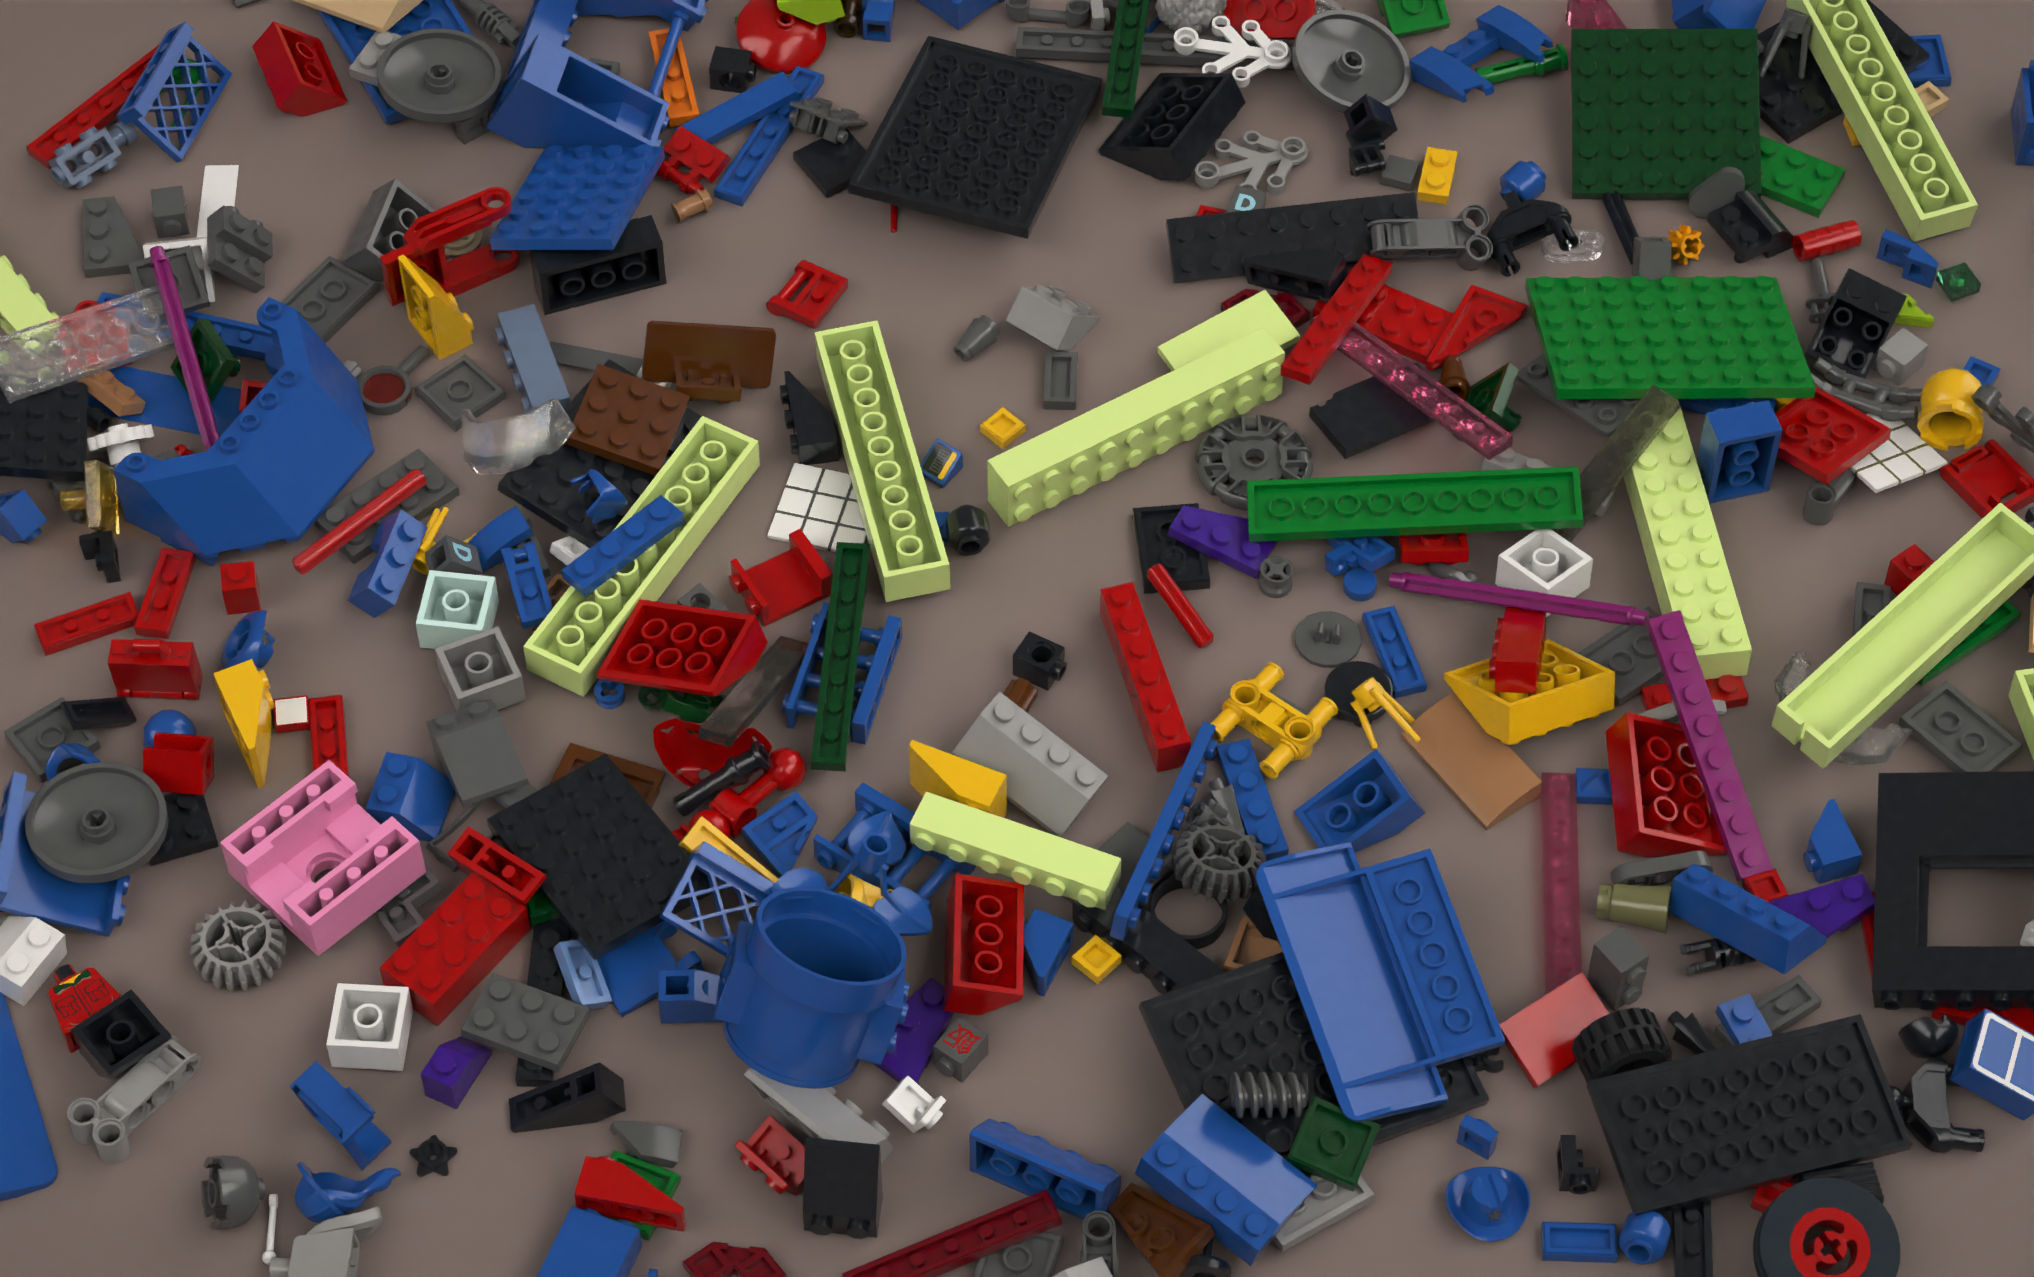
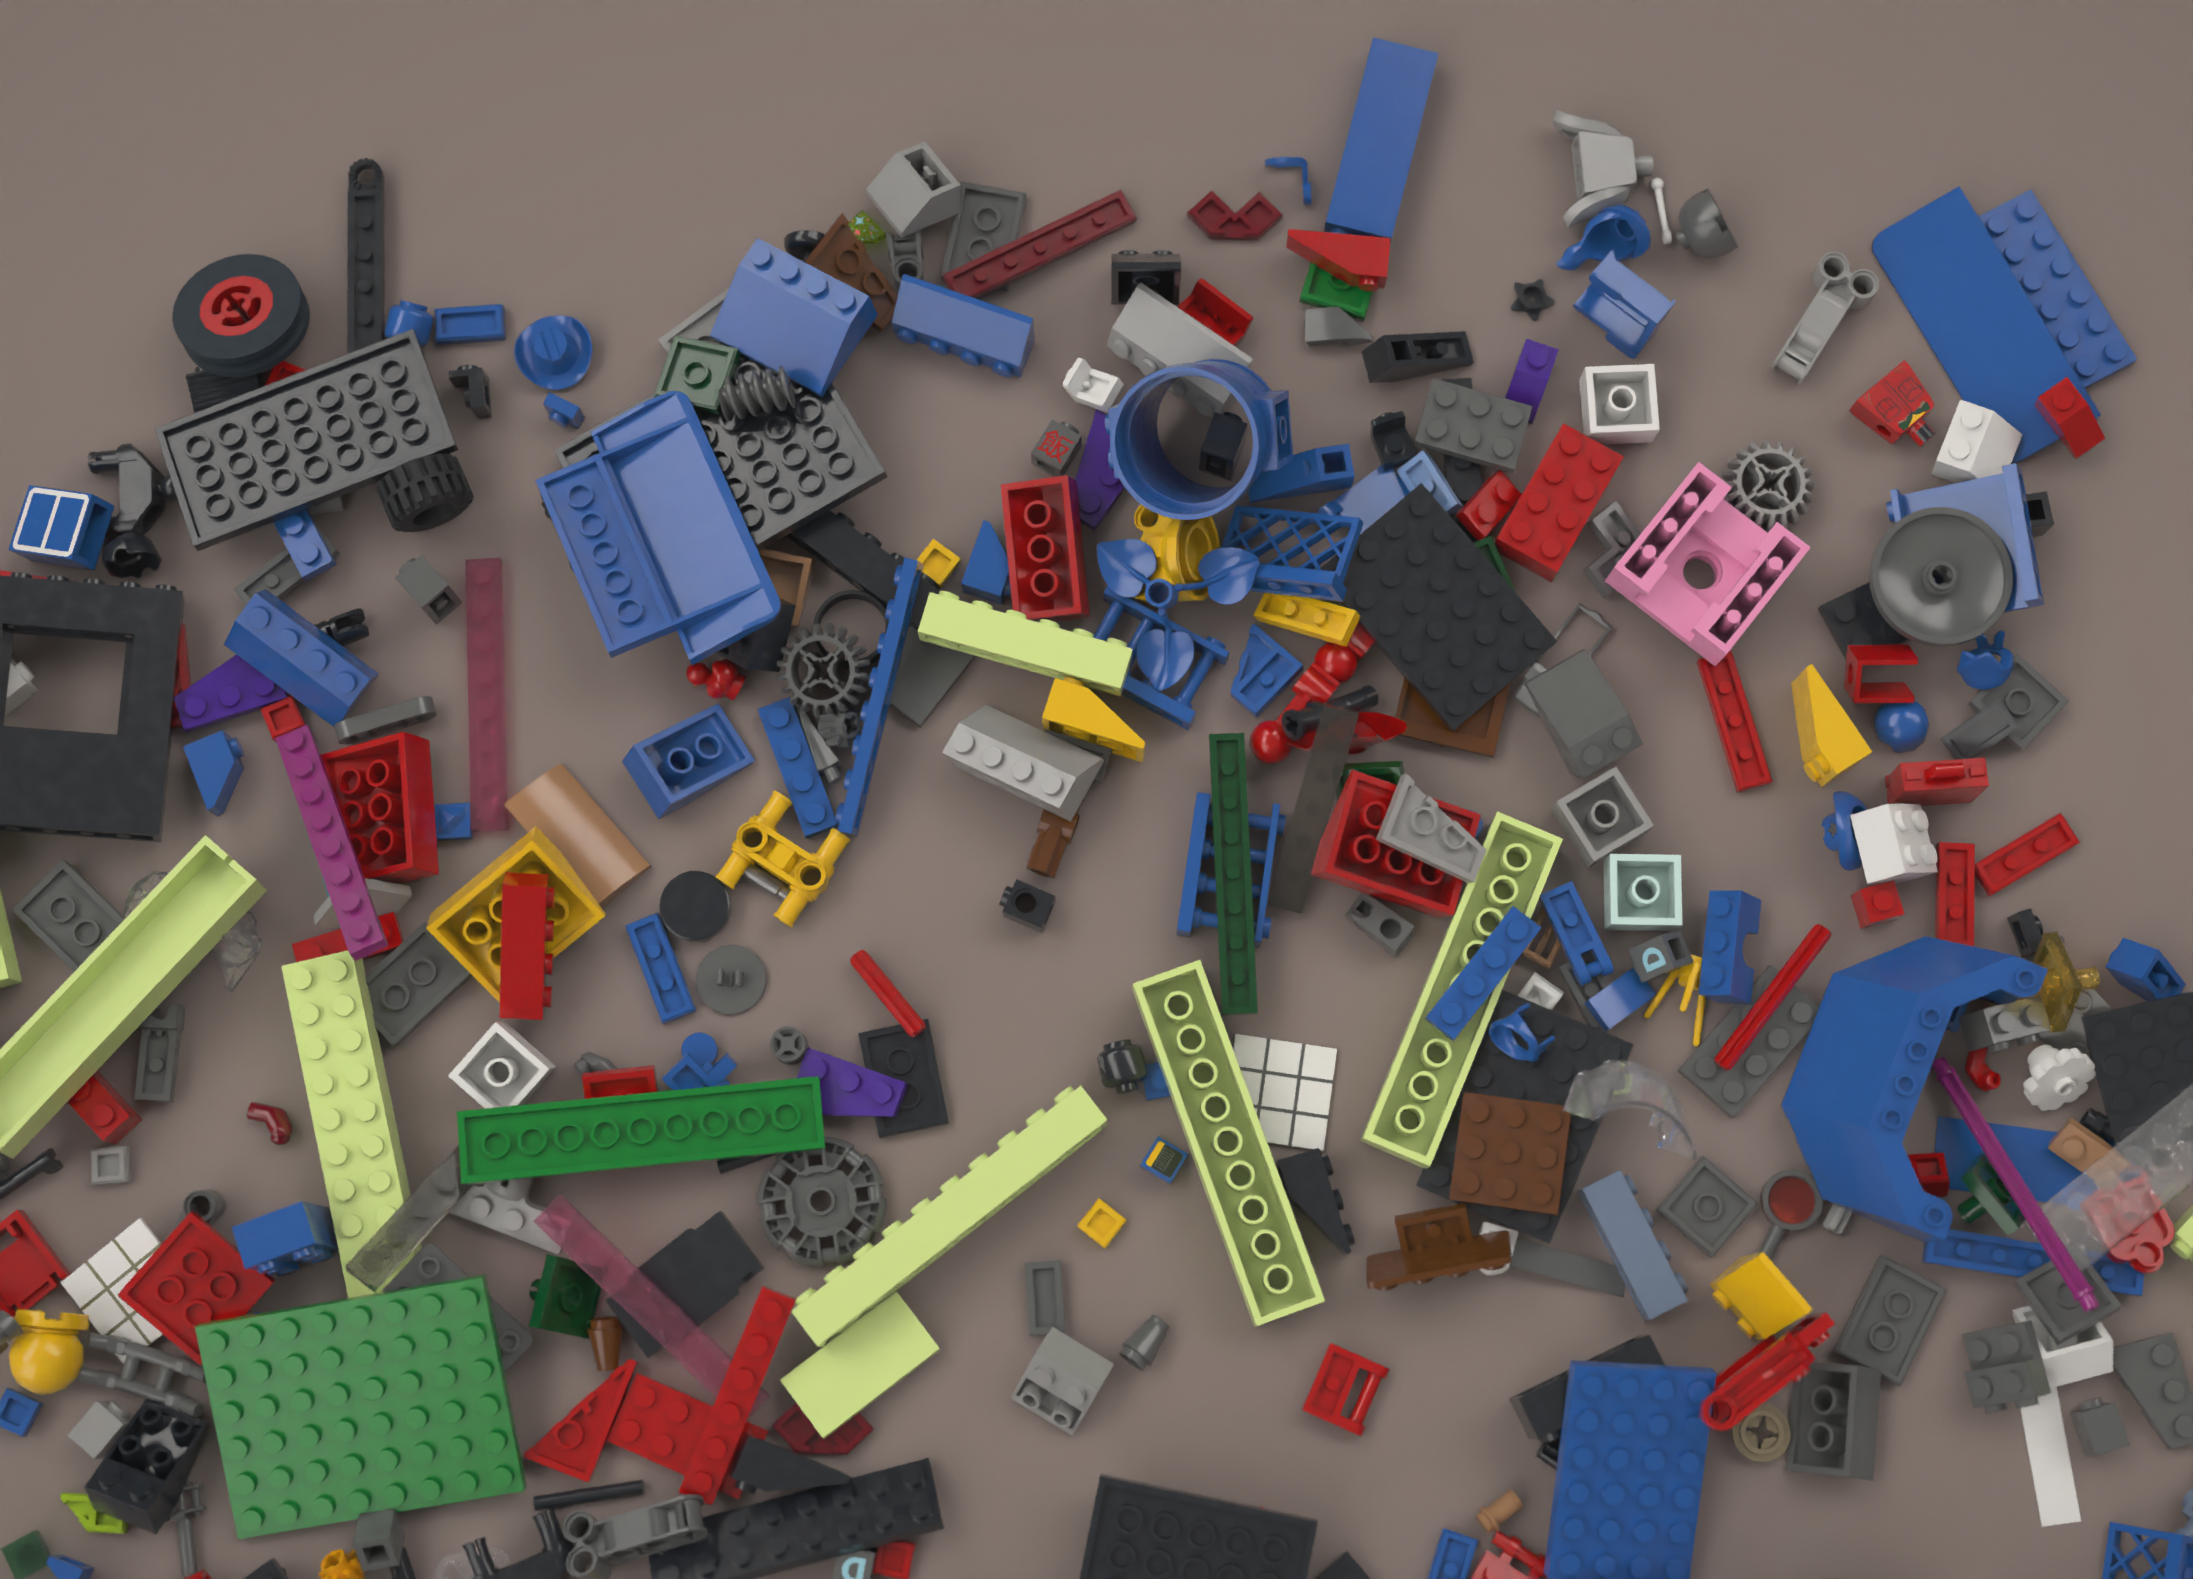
camera: 175 degrees right, 25 degrees up
black slope [71,989,172,1079] -> none
white tile [273,695,310,733] -> none
blue slope [366,752,455,842] -> none
red slope [447,826,547,905] -> none
red panel [729,529,833,627] -> none
red brick [1100,582,1191,772] -> none
yellow plant [1350,677,1420,749] -> none
magenta piece [1389,572,1649,626] -> none
tile [1499,972,1609,1088] -> none
olive plant [1596,883,1672,934] -> none
black piece [1668,1011,1716,1054] -> none
none -> light grey tile [91,1146,131,1185]
none -> dark red arm [247,1102,293,1145]
none -> black bar [533,1479,644,1511]
none -> black bracket [1371,411,1417,471]
none -> light grey wing [1376,774,1486,883]
none -> red plate [1455,469,1522,541]
none -> white brick [1850,804,1938,884]

